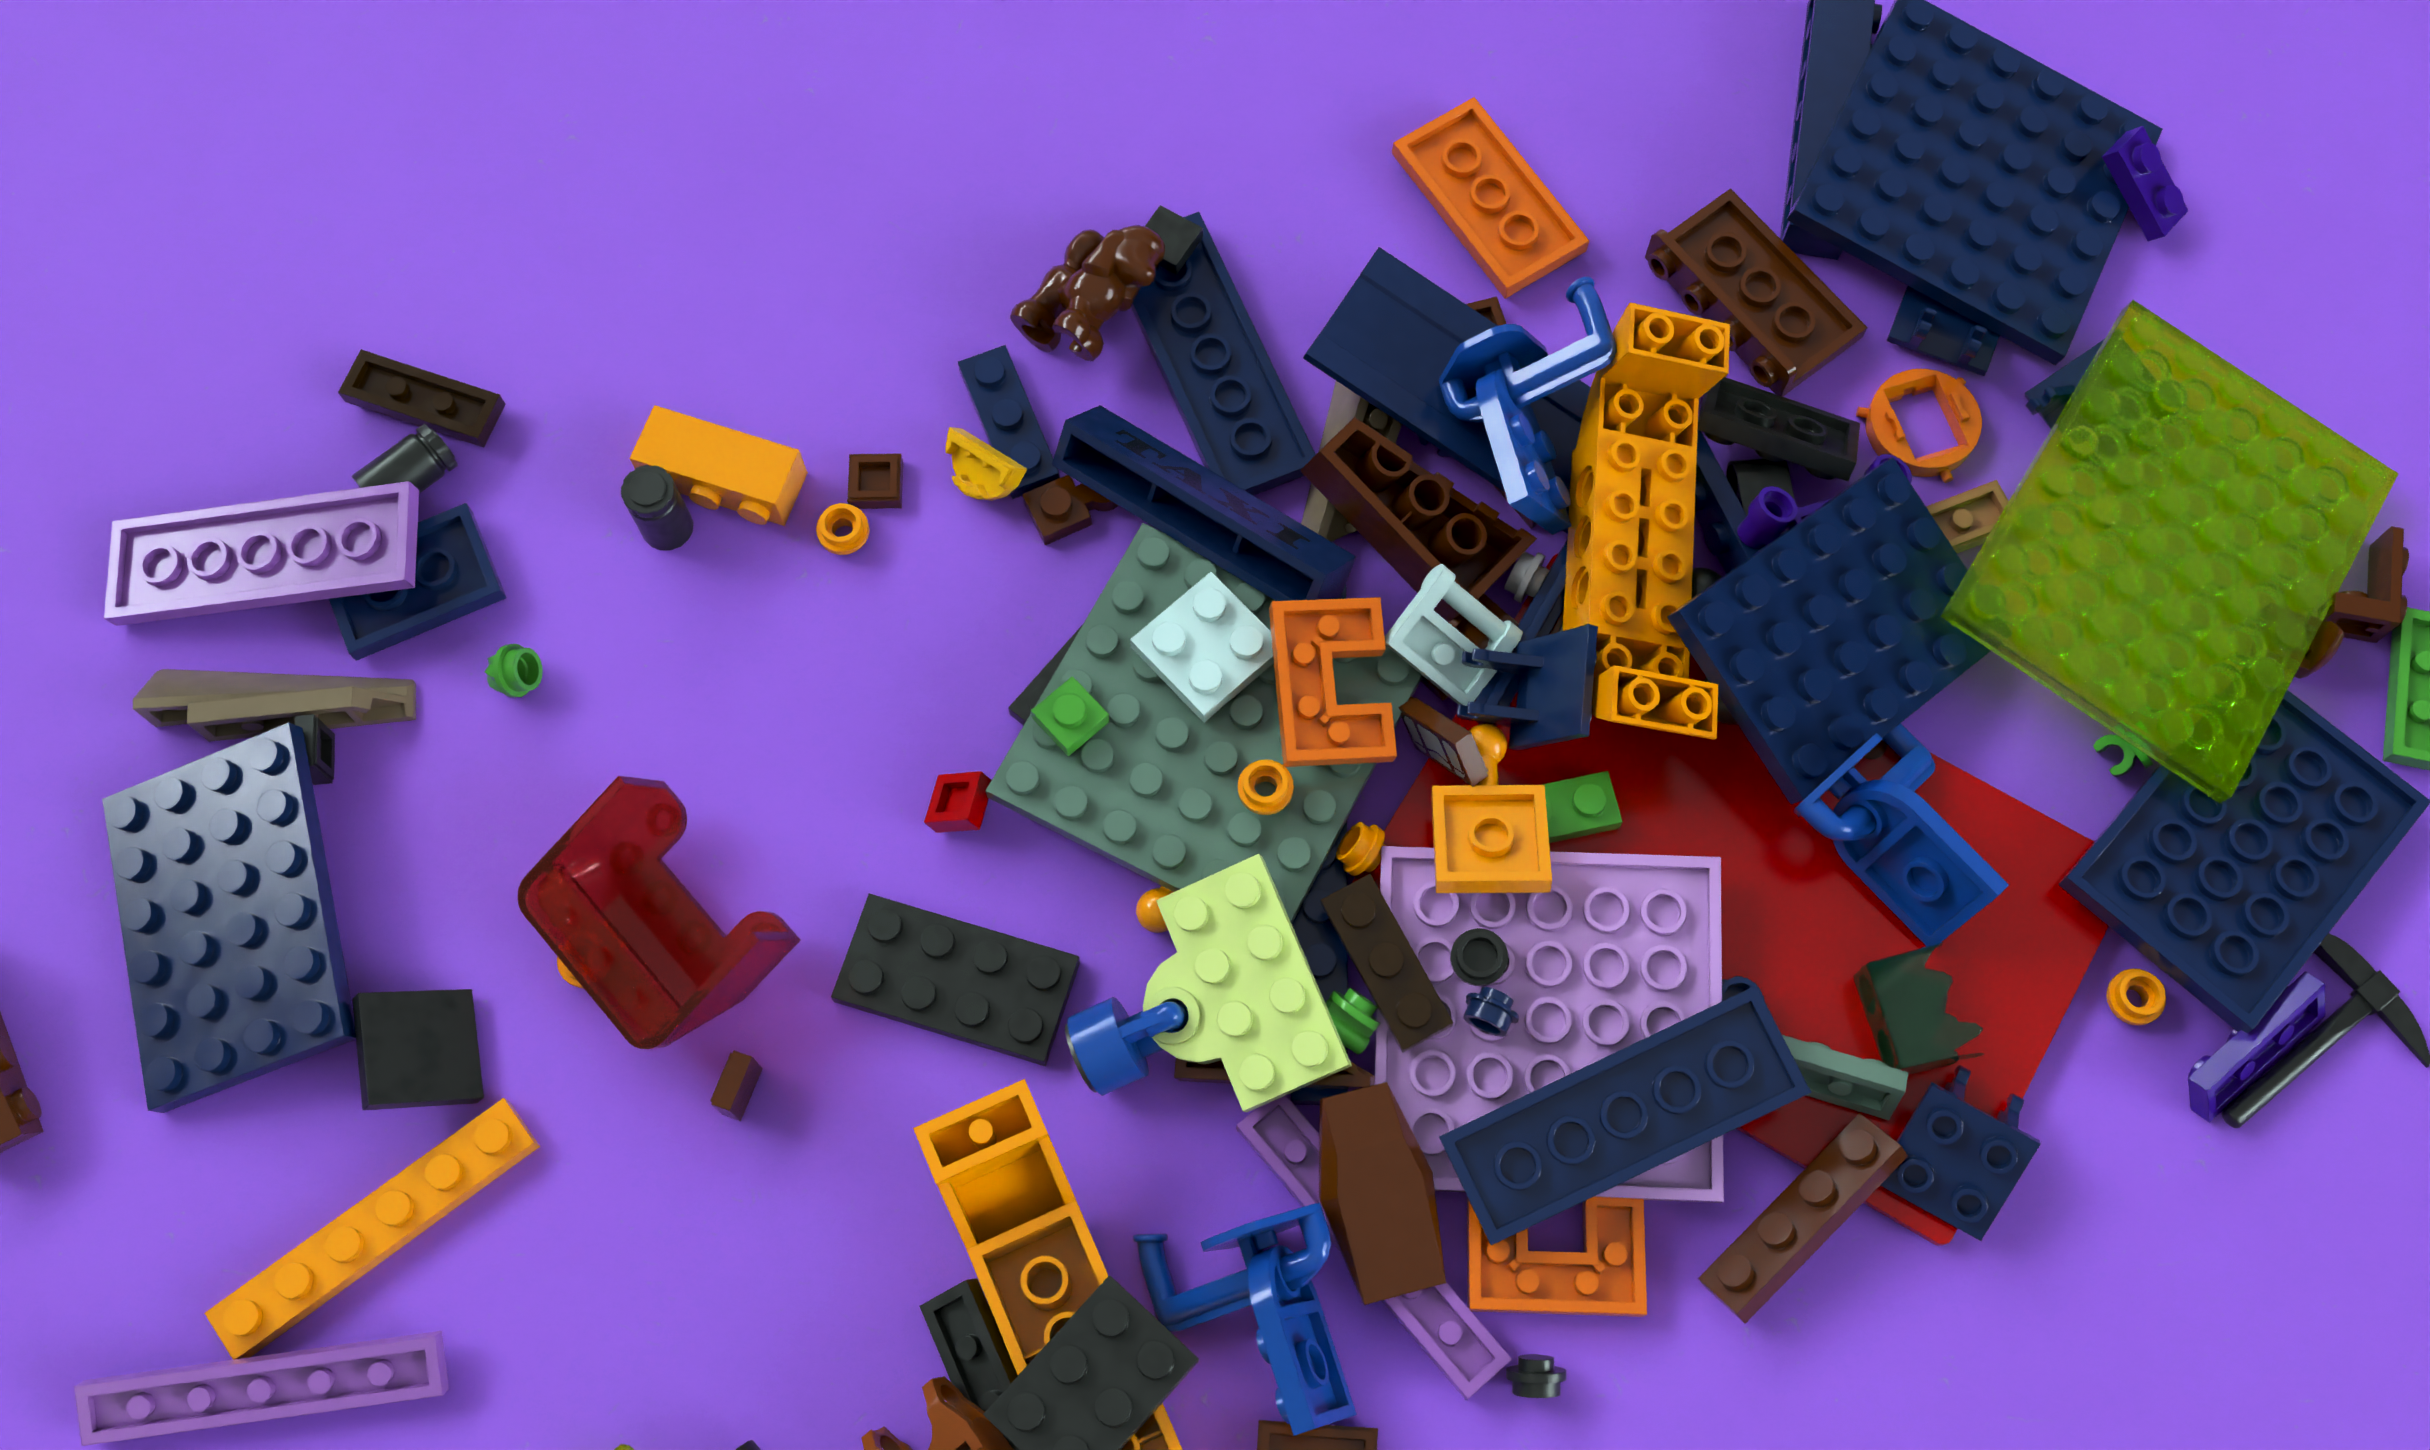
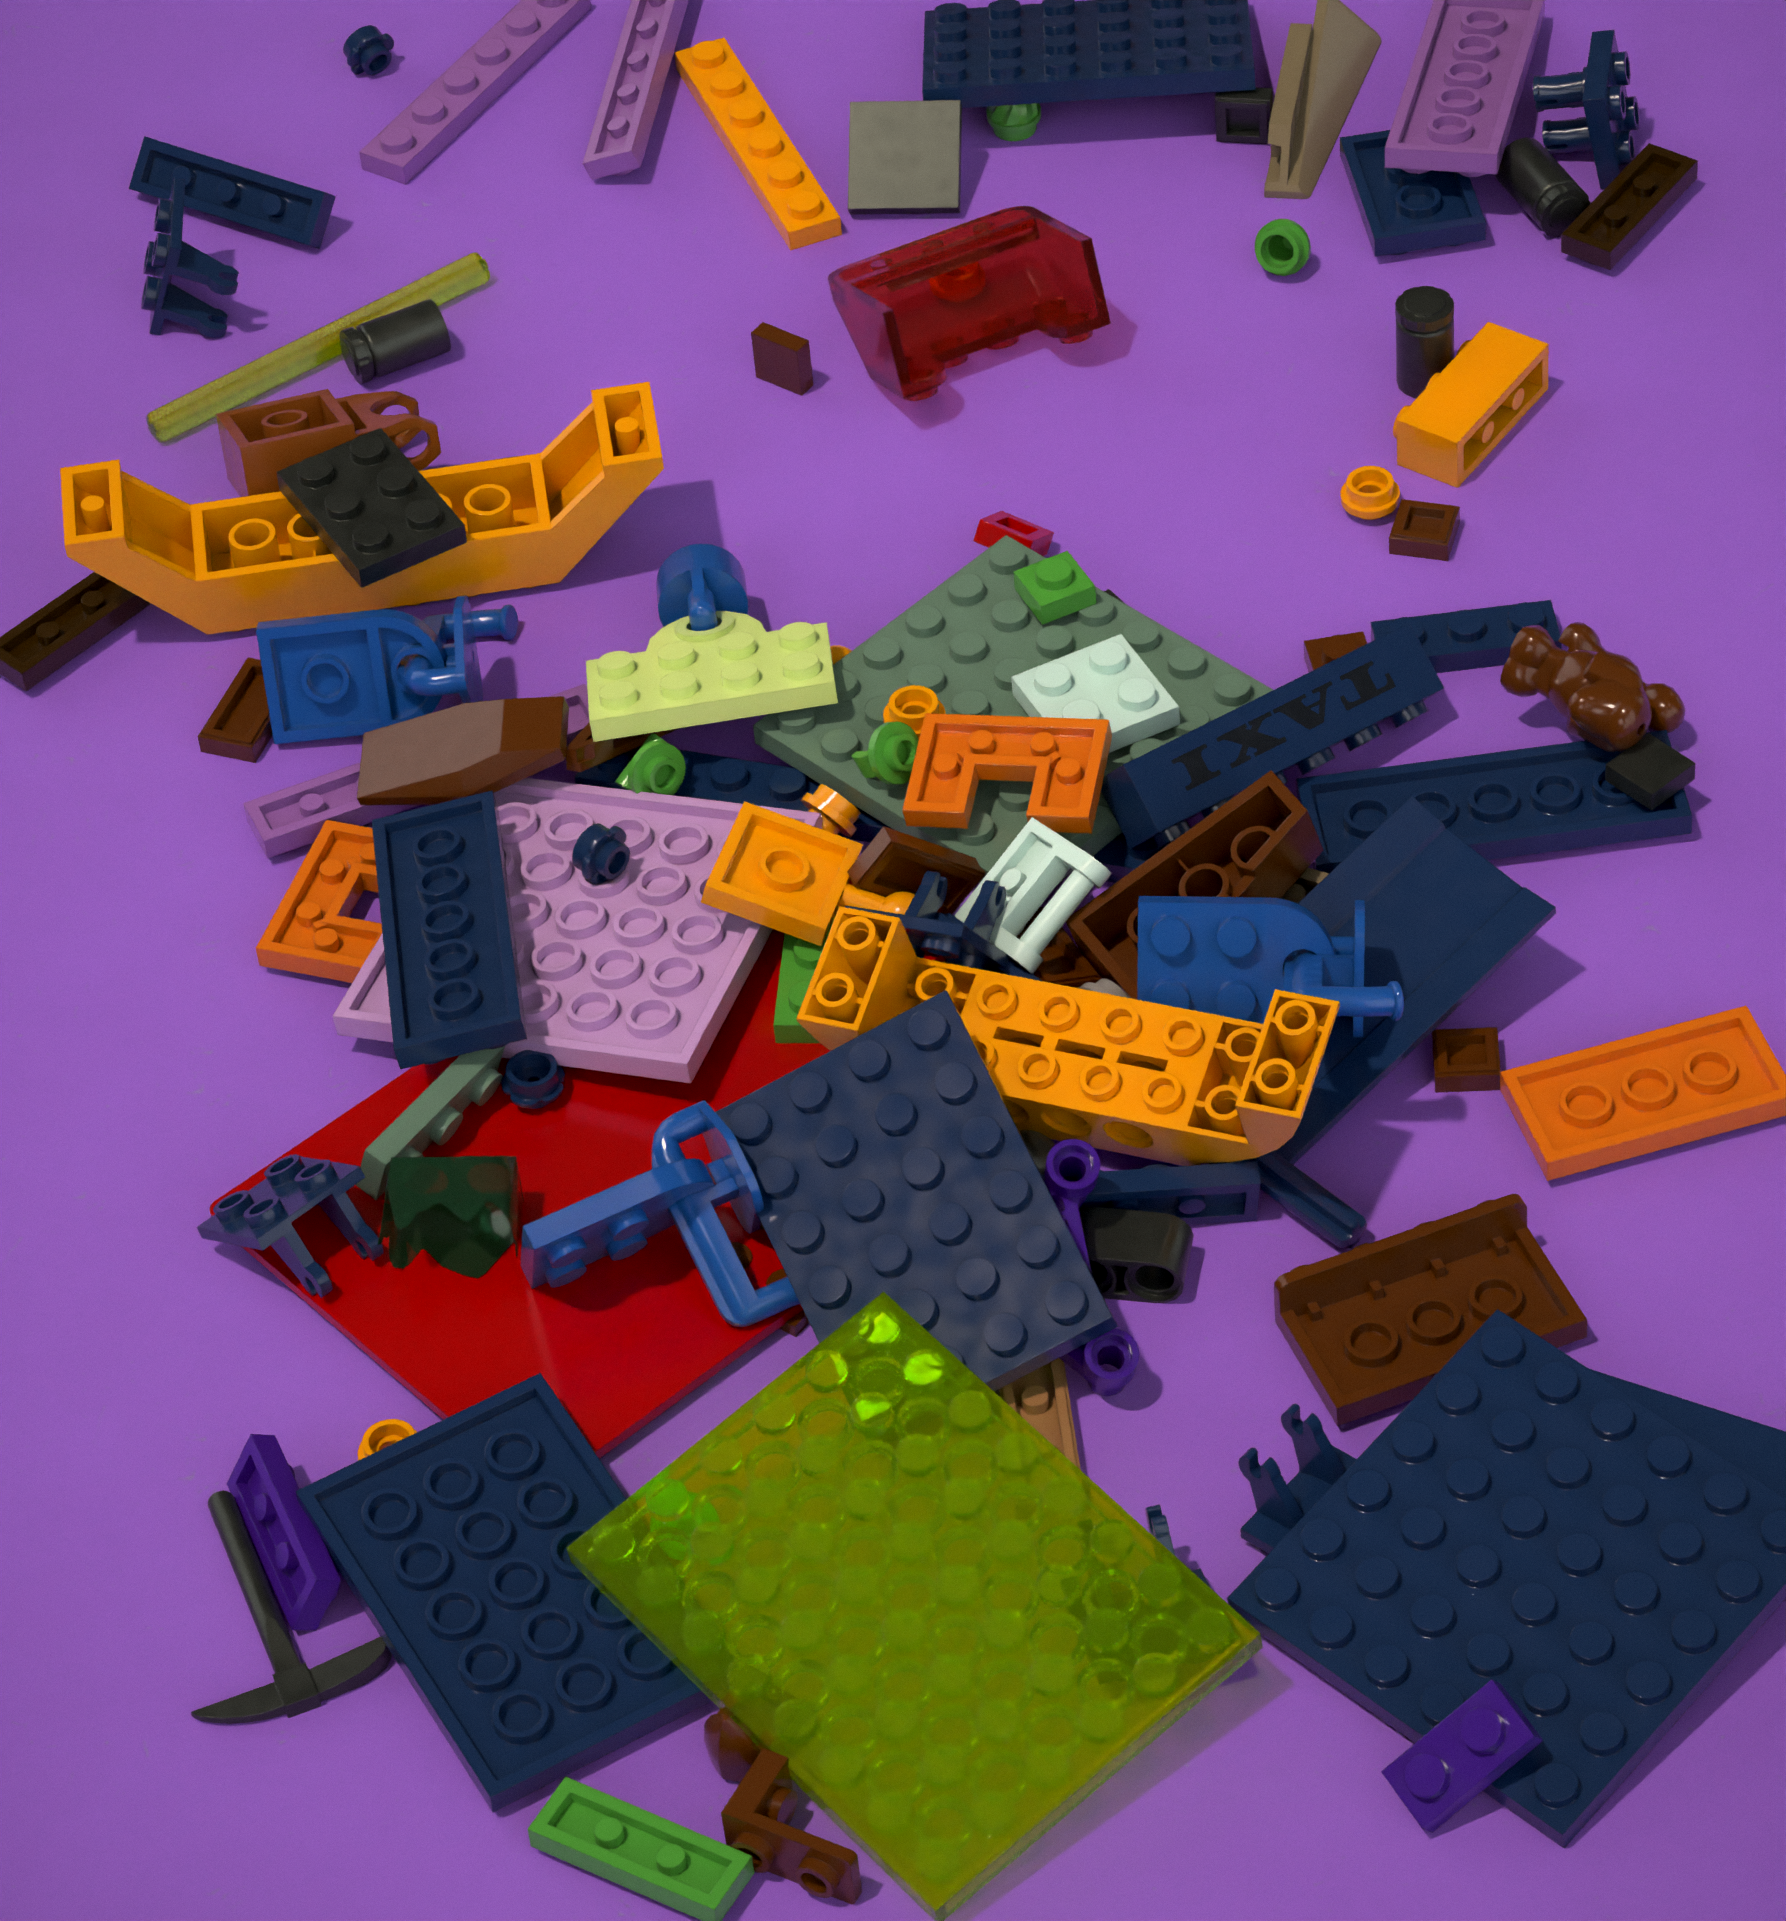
camera: 110 degrees right, 25 degrees down
pearl dark grey plate [831,893,1080,1066] -> none
yellow plate [945,427,1027,501] -> none
dark brown plate [1320,874,1453,1053] -> none
pearl dark grey plate [1450,928,1508,986] -> none
pearl dark grey plate [1506,1354,1566,1398] -> none
pearl dark grey plate [1698,377,1860,481] -> none
reddish brown plate [1698,1113,1908,1324] -> none
orange piece [1856,369,1982,483] -> none
none -> bright green plate [851,722,919,785]
none -> dark blue plate [1533,30,1639,190]

